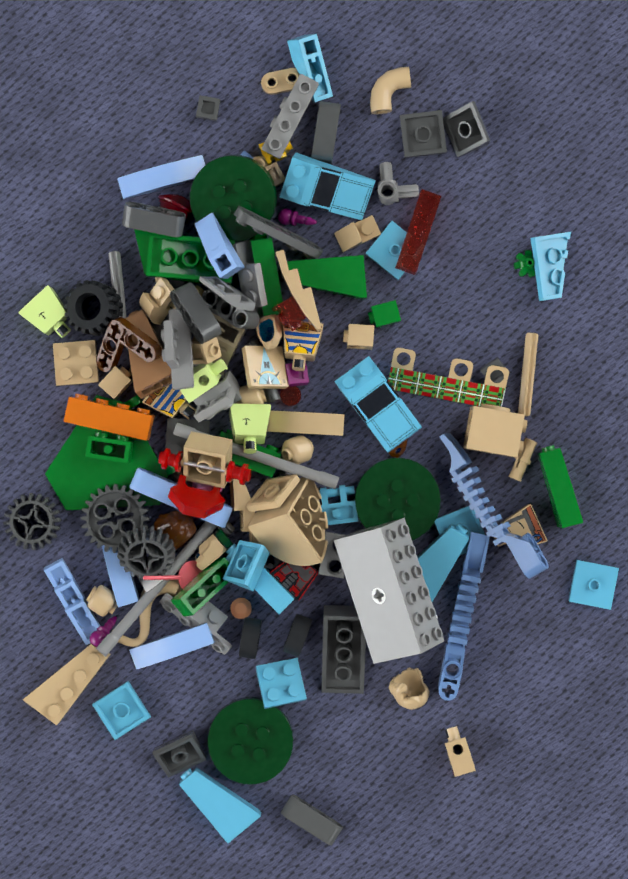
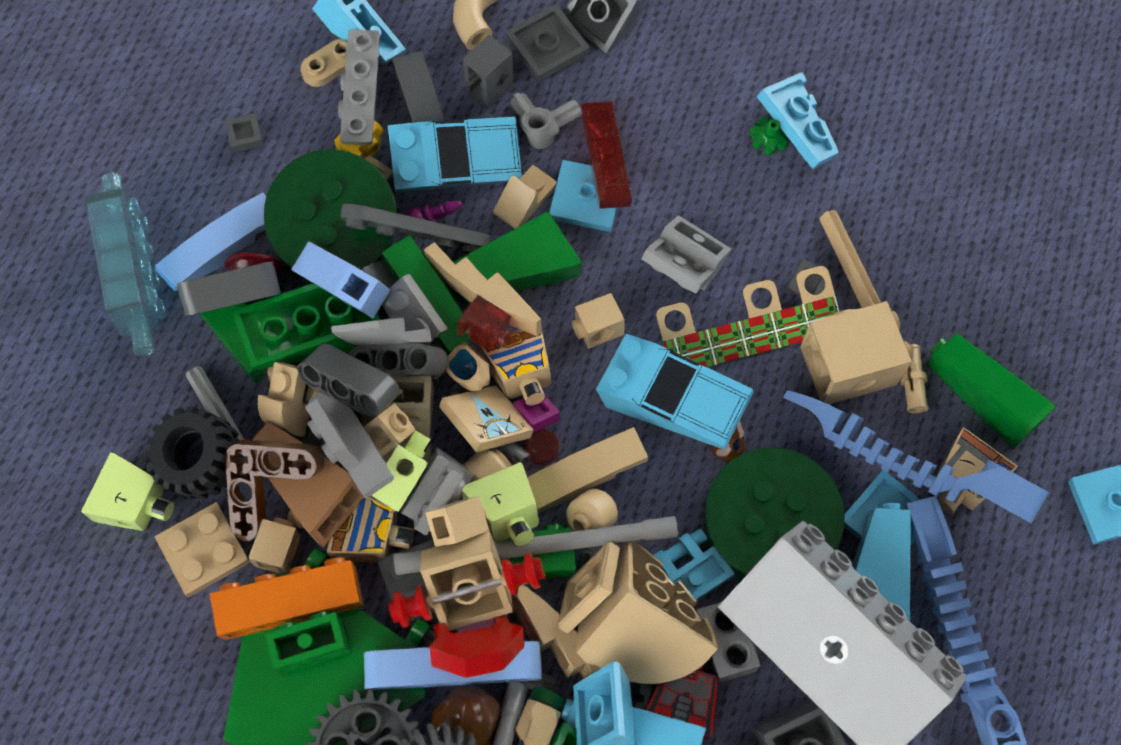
camera: 30 degrees left, 20 degrees down
green brick [368,300,401,328] -> none
none -> clear light blue brick [85,173,165,356]
none -> tan brick [425,496,489,547]
none -> dark grey brick [463,35,513,109]
none -> light grey brick [642,215,732,294]

